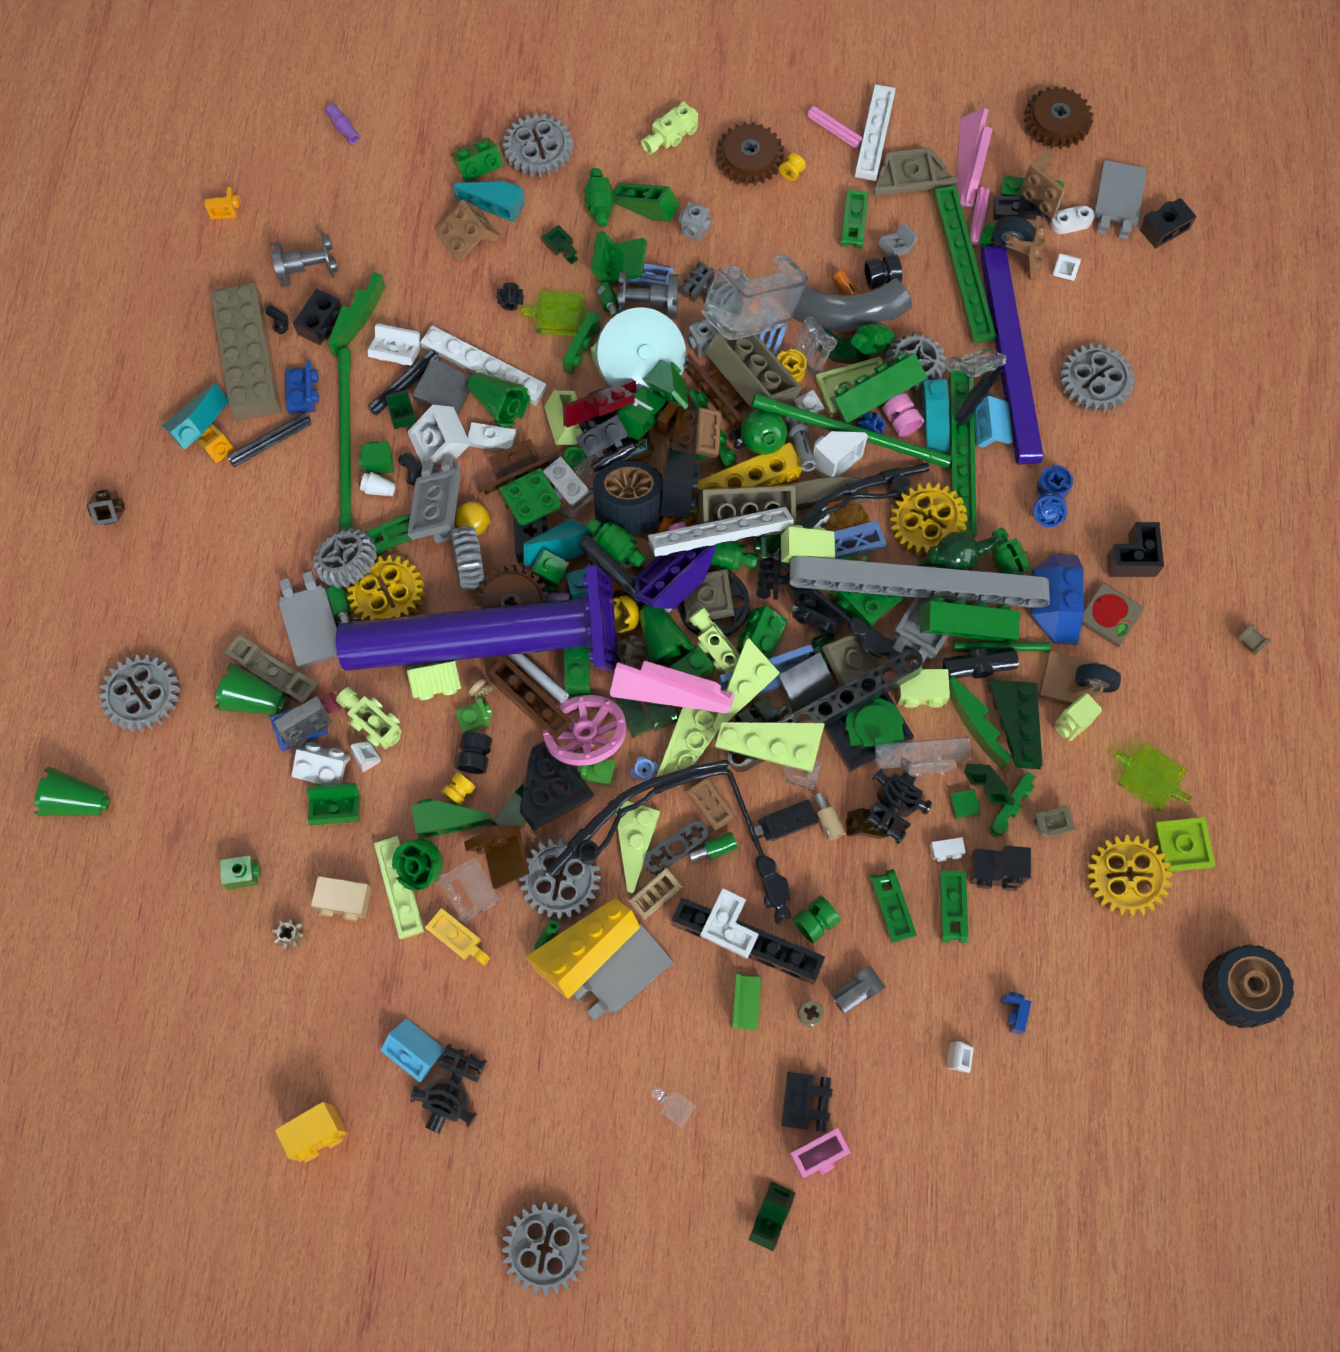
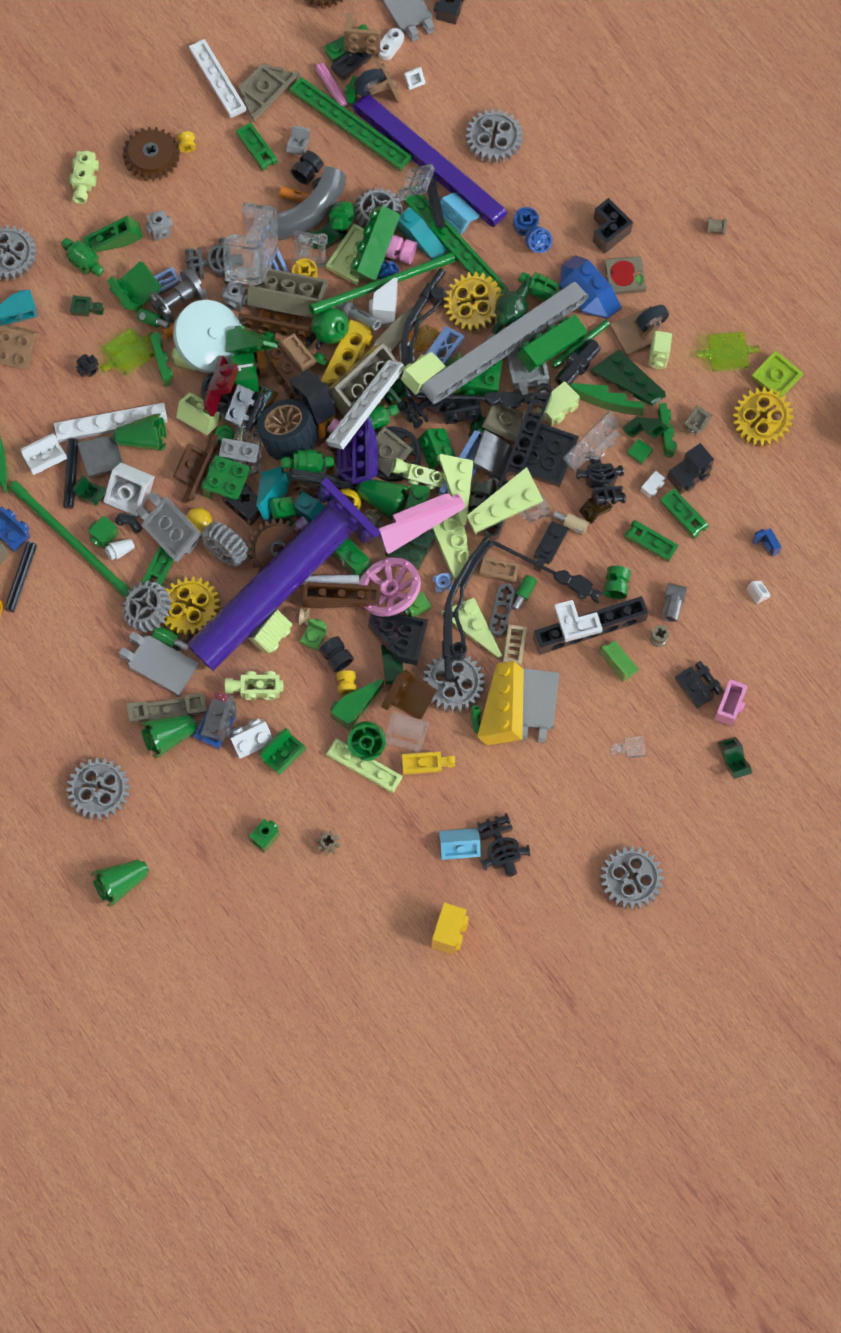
camera: 45 degrees left, 0 degrees up
tan brick [311,876,372,921] -> none
white slope [350,741,381,772] -> none
white plate [468,422,517,452] -> none
white plate [793,390,825,414] -> none
bright pink axle [808,106,863,148] -> none
green piece [845,698,904,747] -> none
bright pink wedge [956,108,993,209] -> none

